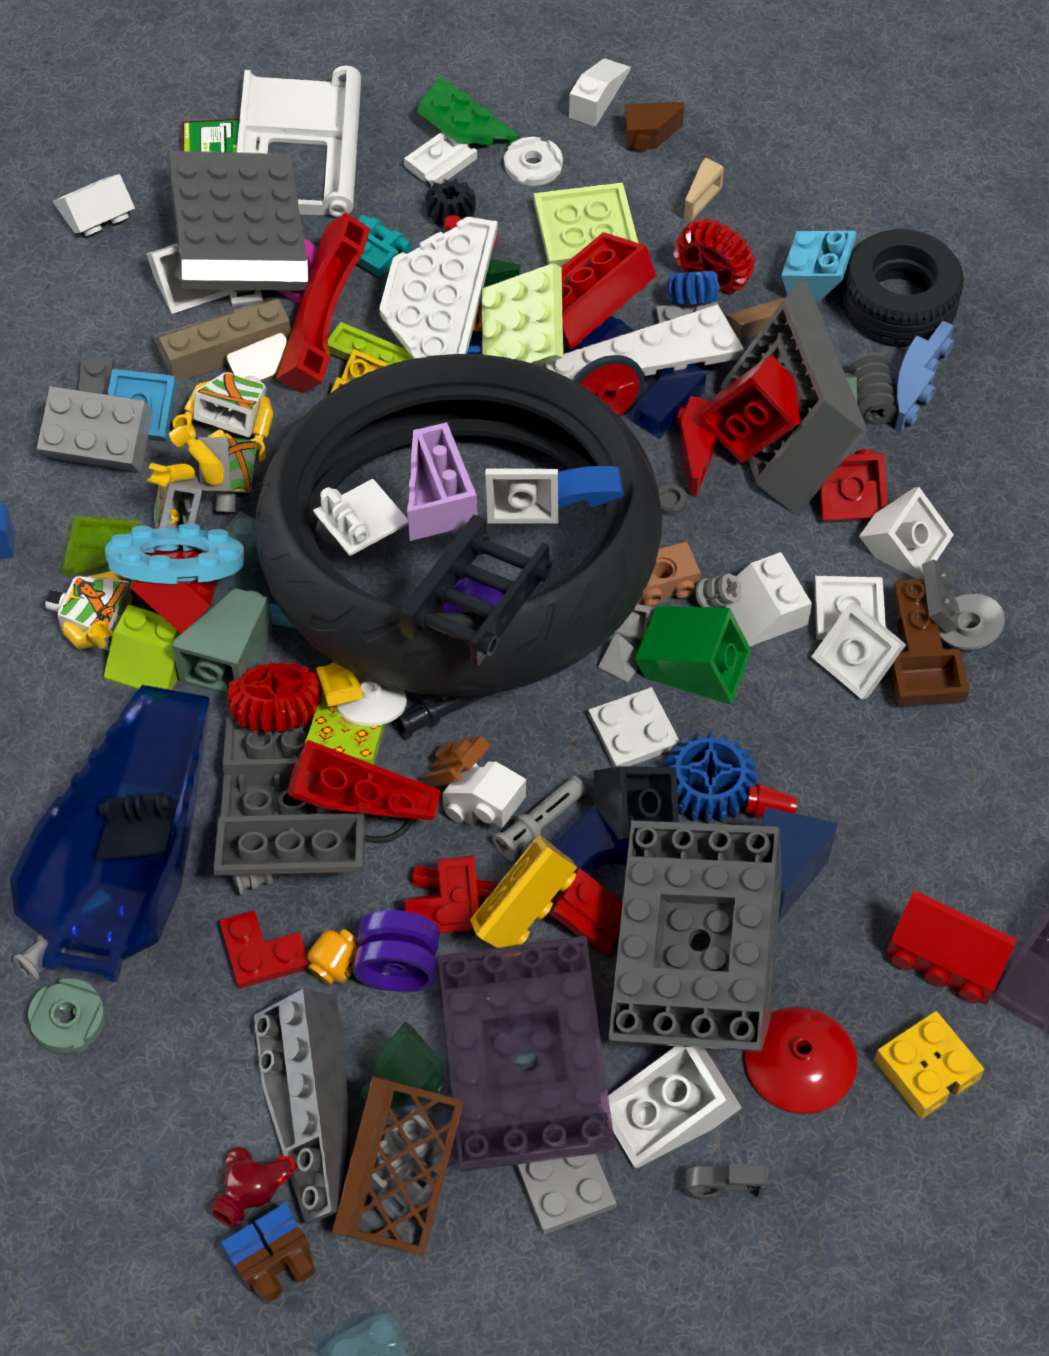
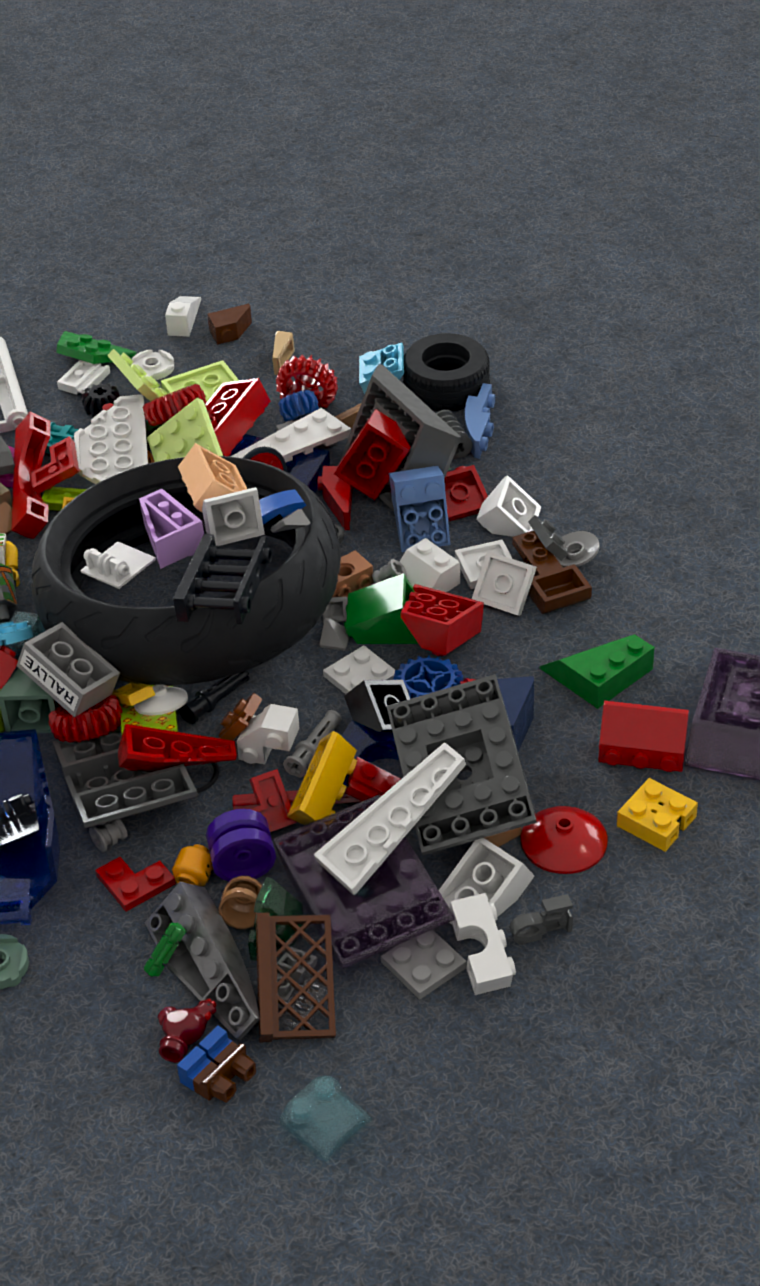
camera: 15 degrees left, 15 degrees down
none -> light grey brick [16,622,120,717]
none -> red plate [31,436,79,494]
none -> yellowish green plate [107,349,168,401]
none -> red gear [142,384,207,426]
none -> green axle [144,922,186,977]
none -> light nougat slope [178,443,247,513]
none -> medium nougat helmet [219,876,265,929]
none -> light grey slope [270,509,310,533]
none -> white wing [314,742,466,895]
none -> medium blue slope [389,466,450,552]
none -> red wedge [401,584,484,656]
none -> white arch [449,893,516,995]
none -> green wedge [539,634,655,709]

